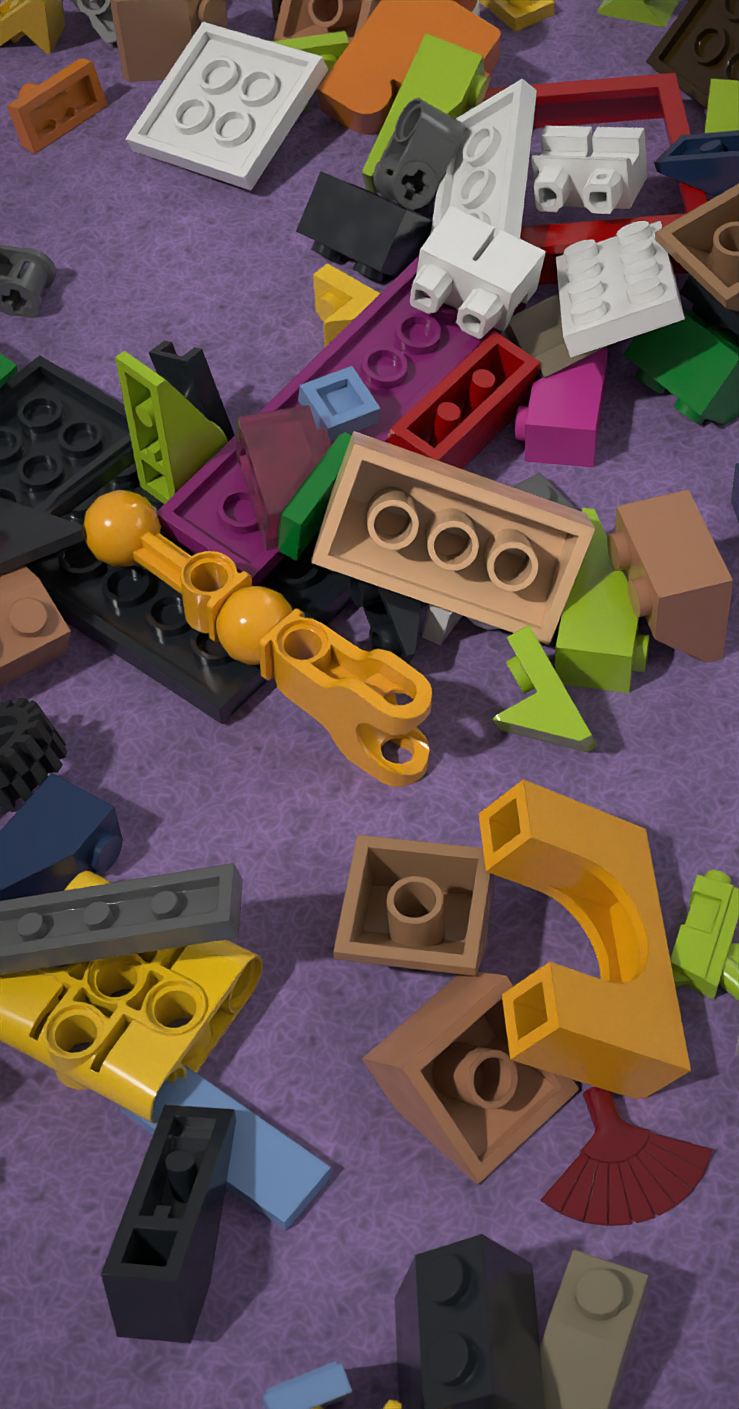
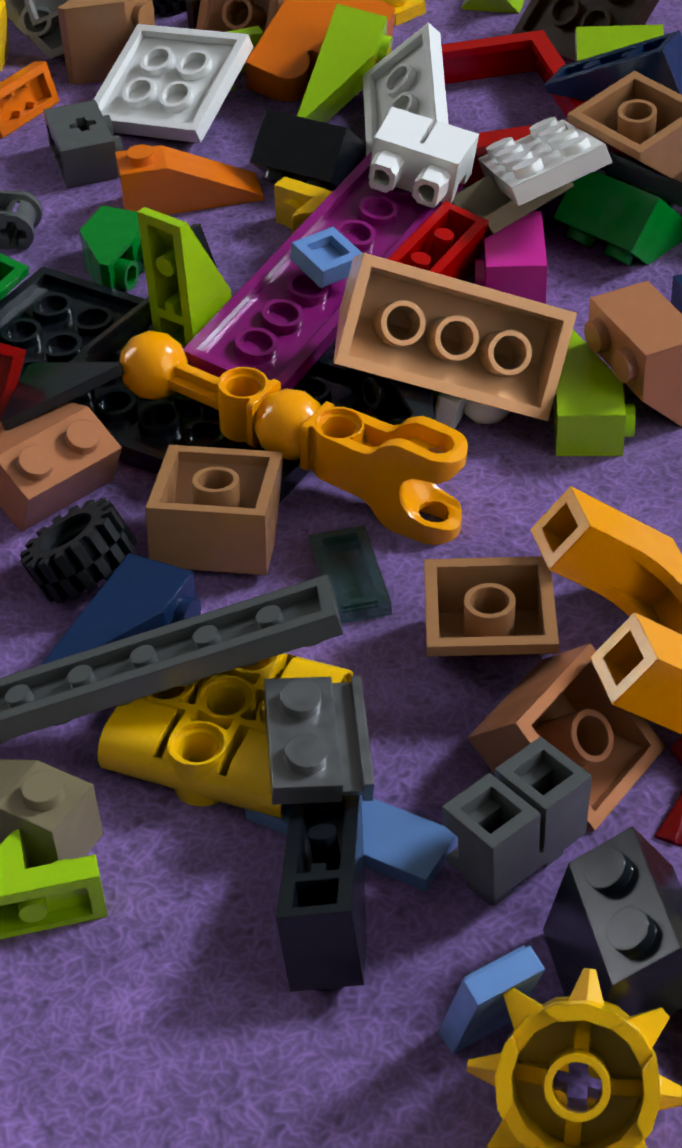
camera: 10 degrees left, 10 degrees down
clear pink slope [236,405,331,551] -> none
green tile [277,431,352,561] -> none
dark grey piece [373,98,465,209] -> none
lime slope [493,625,598,752] -> none
white hips [531,126,648,214] -> none
none -> dark grey brick [43,100,124,188]
none -> green slope [79,205,145,292]
none -> orange slope [115,144,264,215]
none -> medium nougat slope [145,445,283,575]
none -> flat silver plate [264,676,375,805]
none -> tile [308,525,392,624]
none -> dark grey hips [442,736,592,905]

